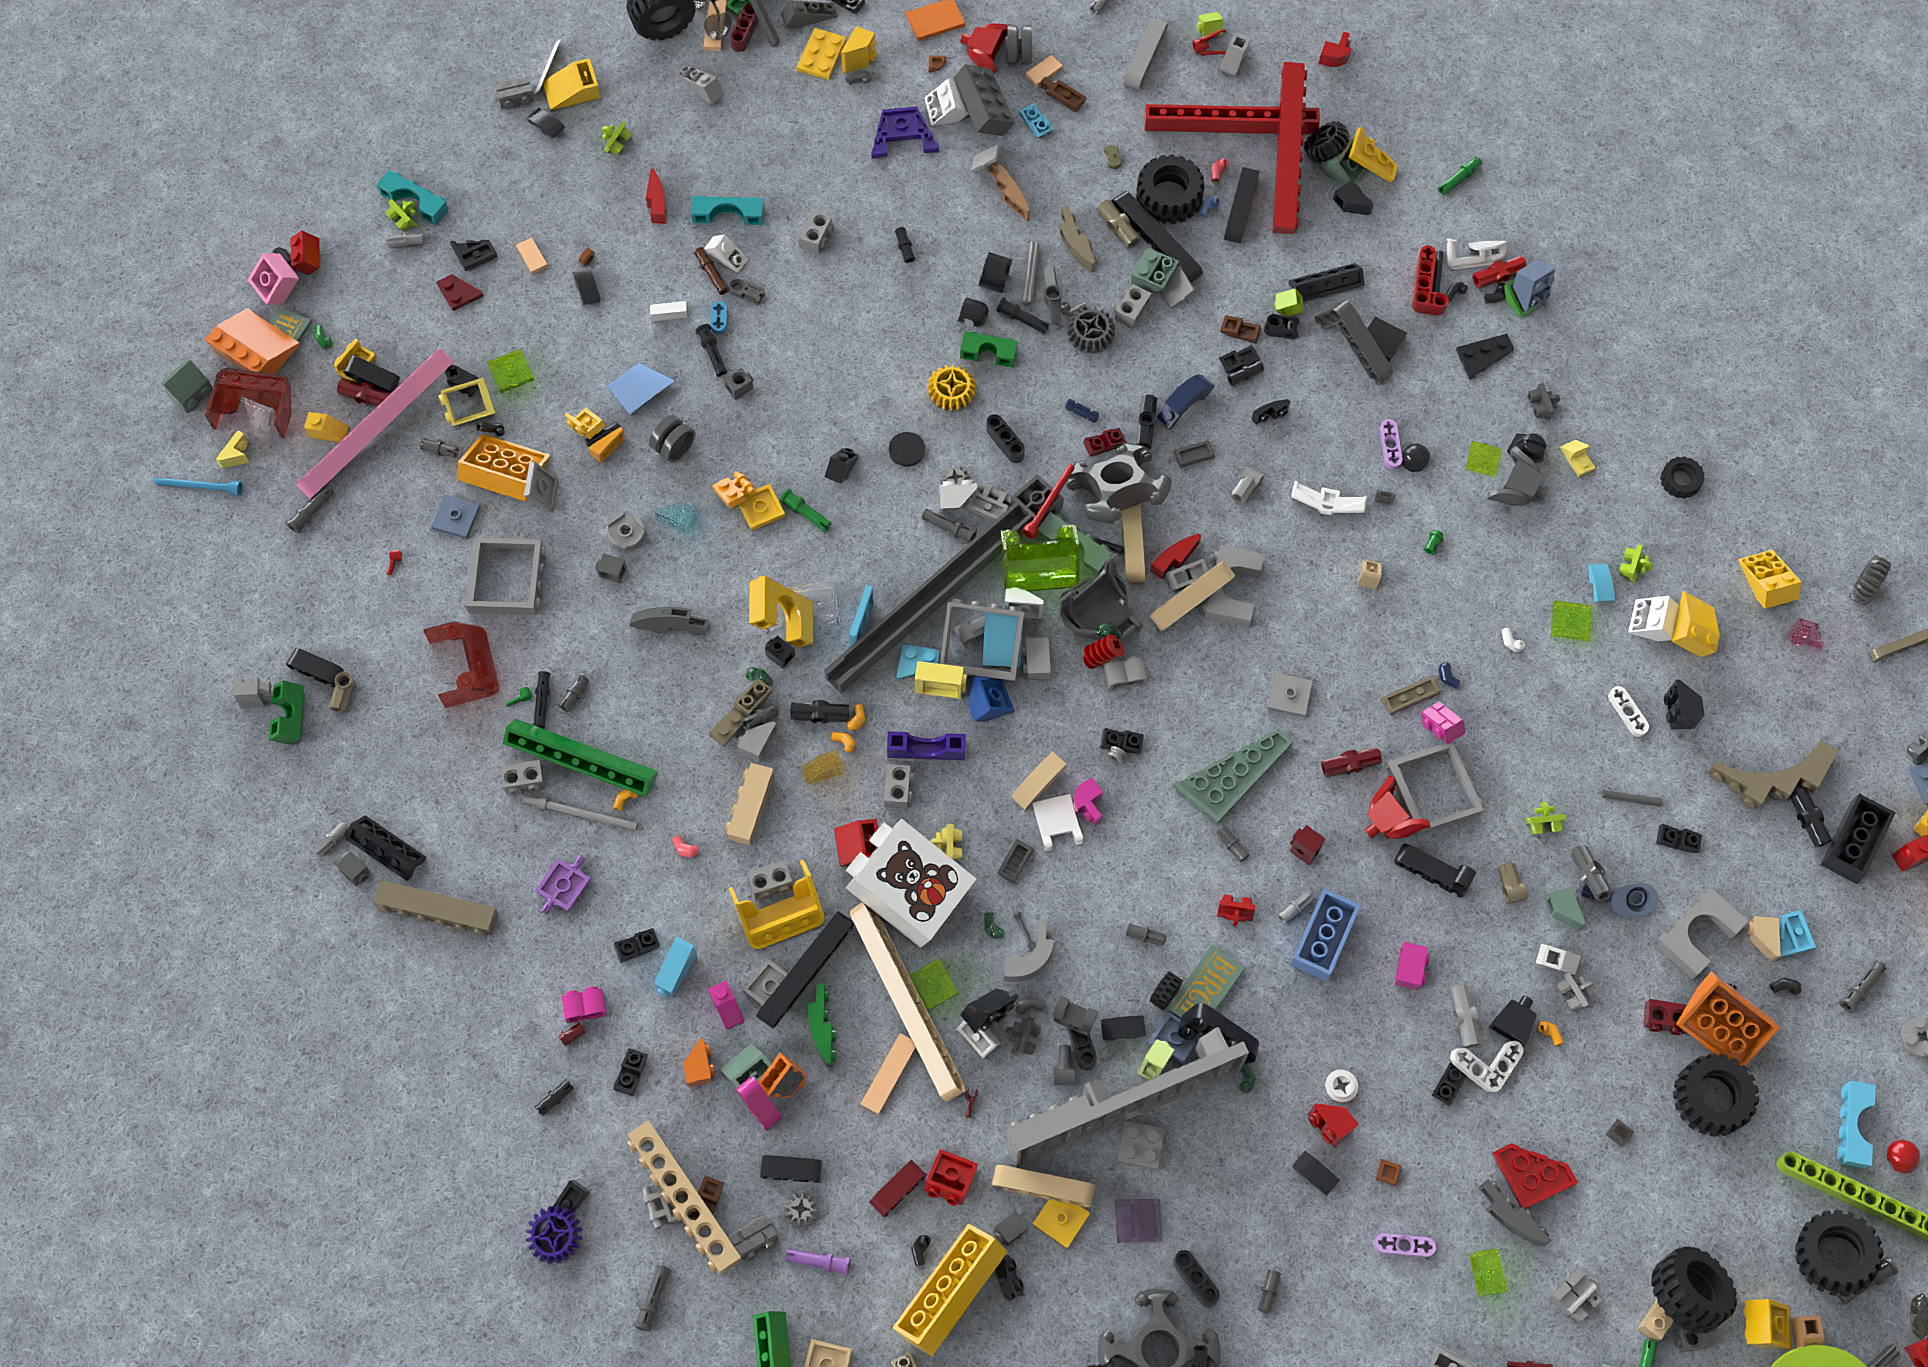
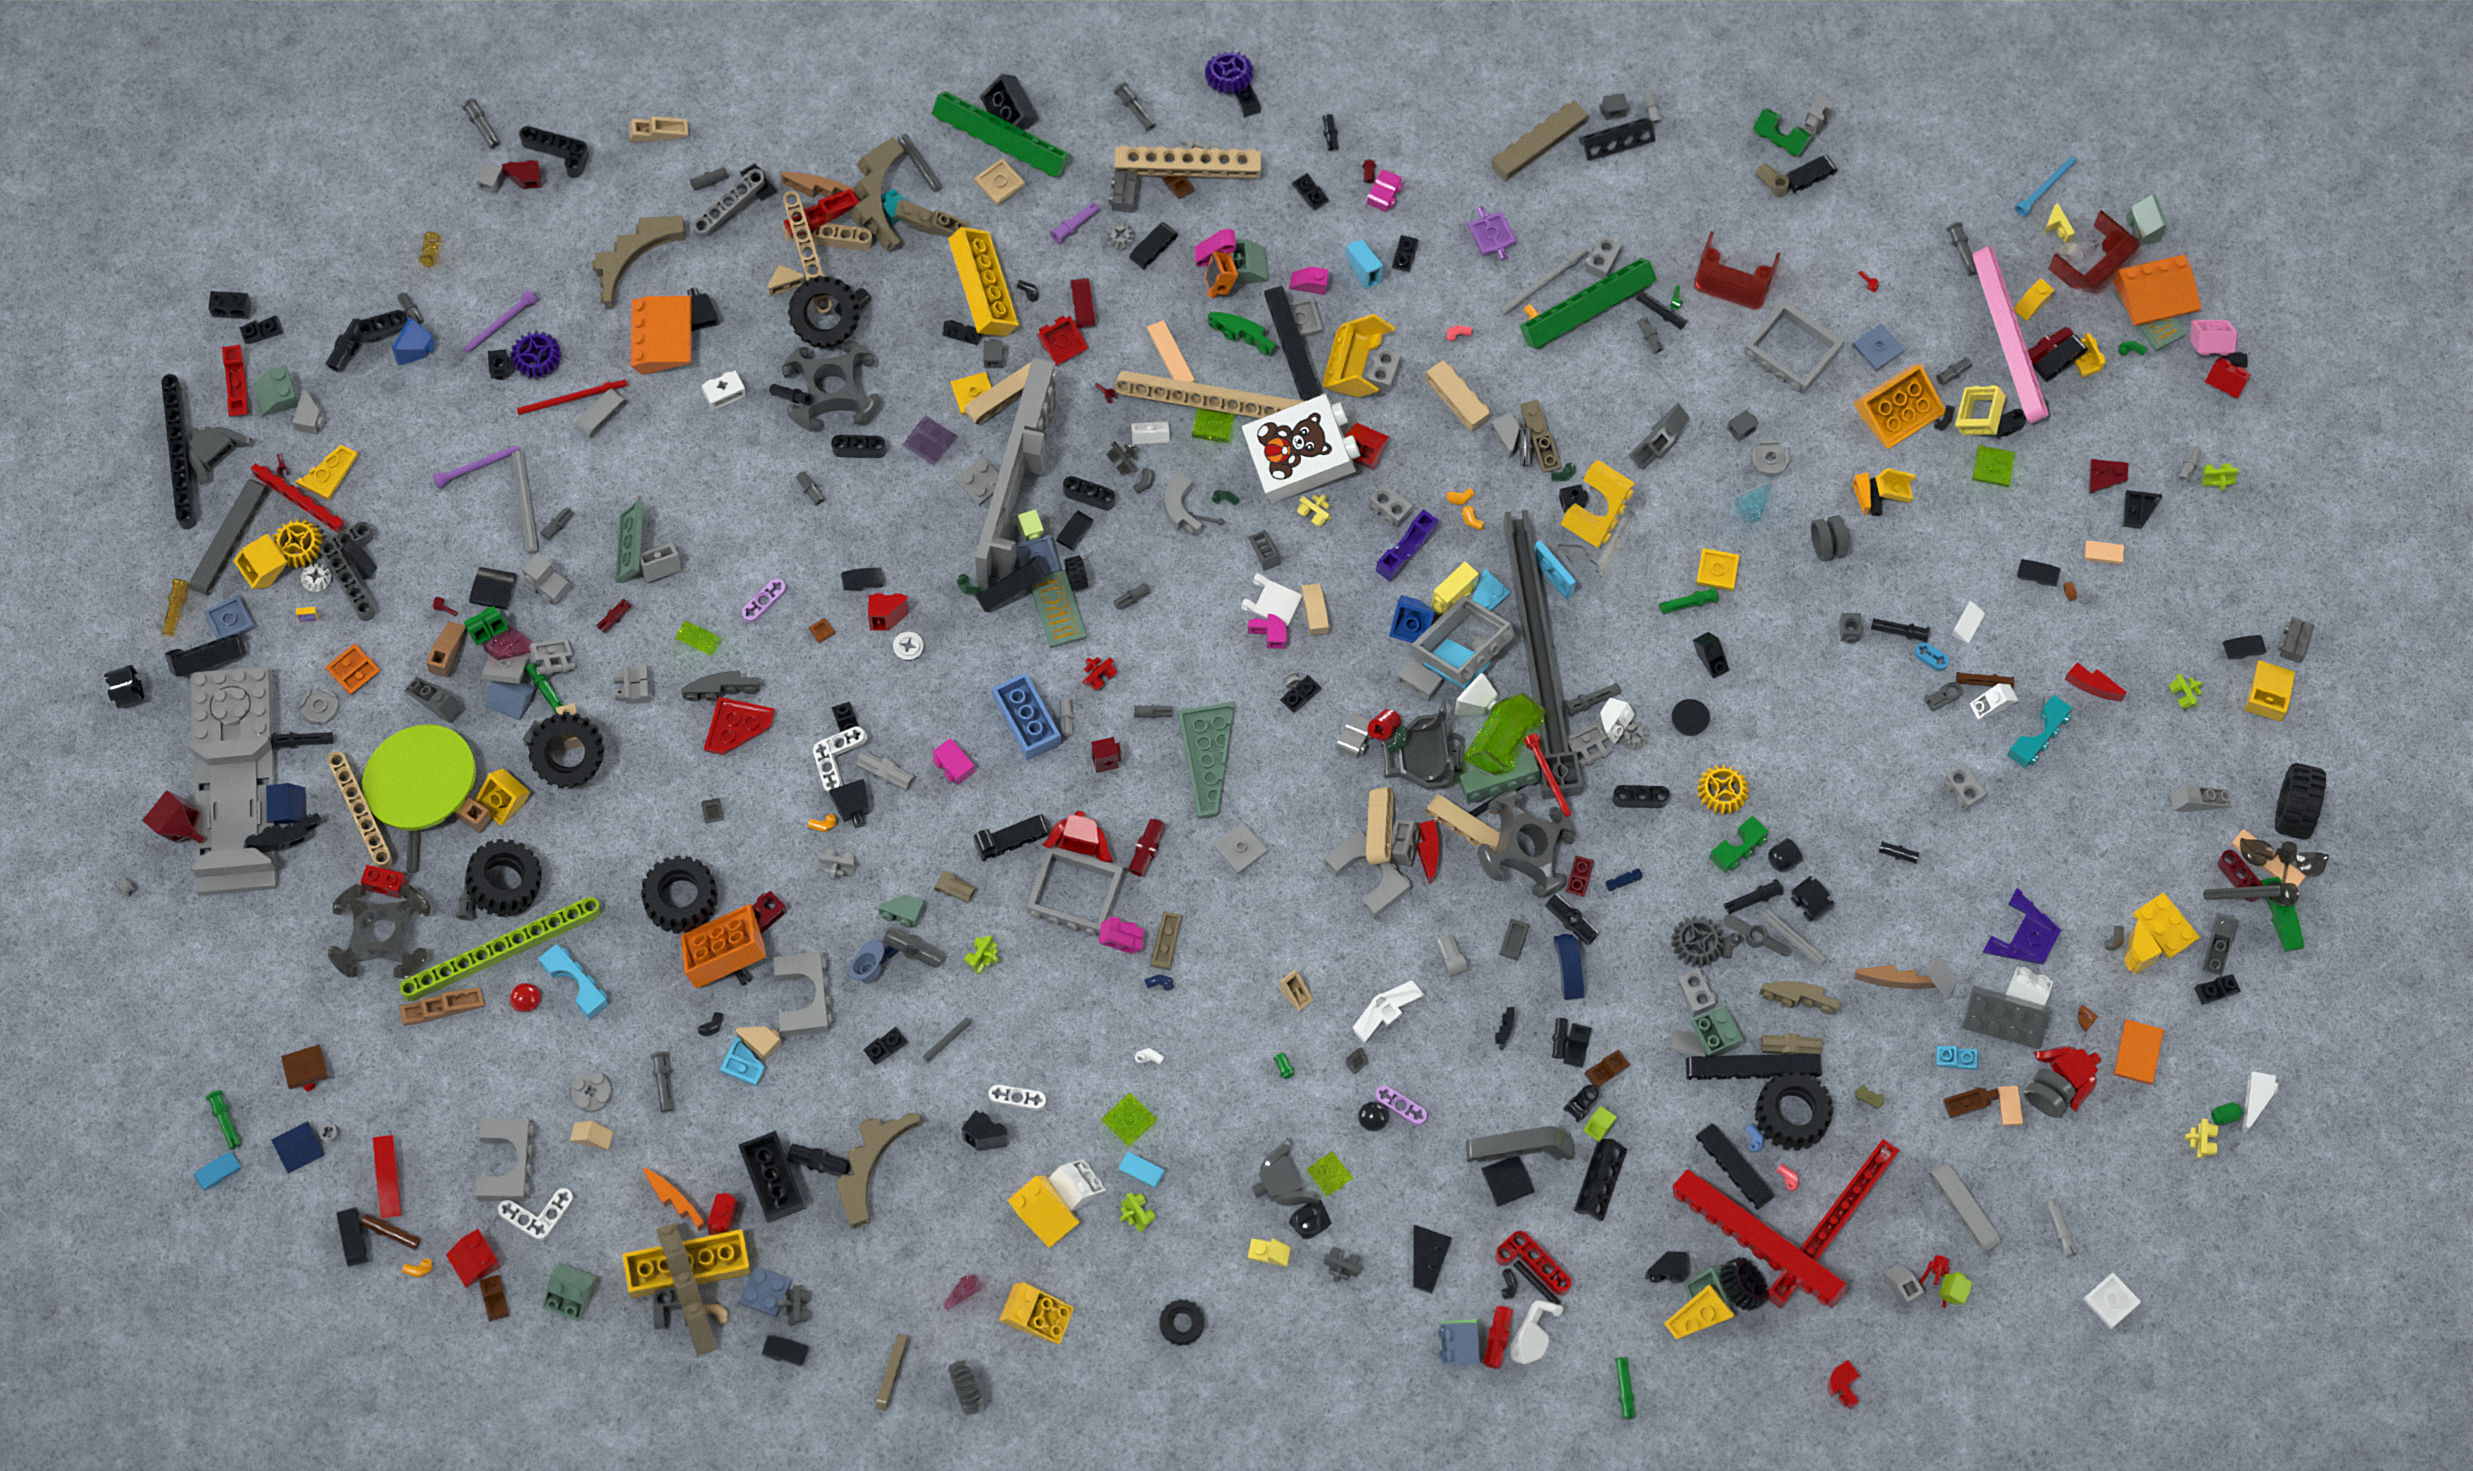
camera: 125 degrees right, 0 degrees up
teal arch [376,170,449,225] -> none
light grey plate [524,462,558,512] -> none
white sticker [534,39,561,94] -> none
light blue slope [607,363,675,415] -> none
orange slope [683,1038,715,1087] -> none
light orange plate [712,471,756,509] -> none
black piece [790,700,849,724] -> none
clear yellow slope [801,749,844,785] -> none
black slope [960,988,1018,1034] -> none
dark grey piece [1053,996,1098,1035] -> none
dark grey pin [1054,1045,1075,1086] -> none
black arm [1484,283,1506,303] -> none
white slope [1536,944,1581,975] -> none

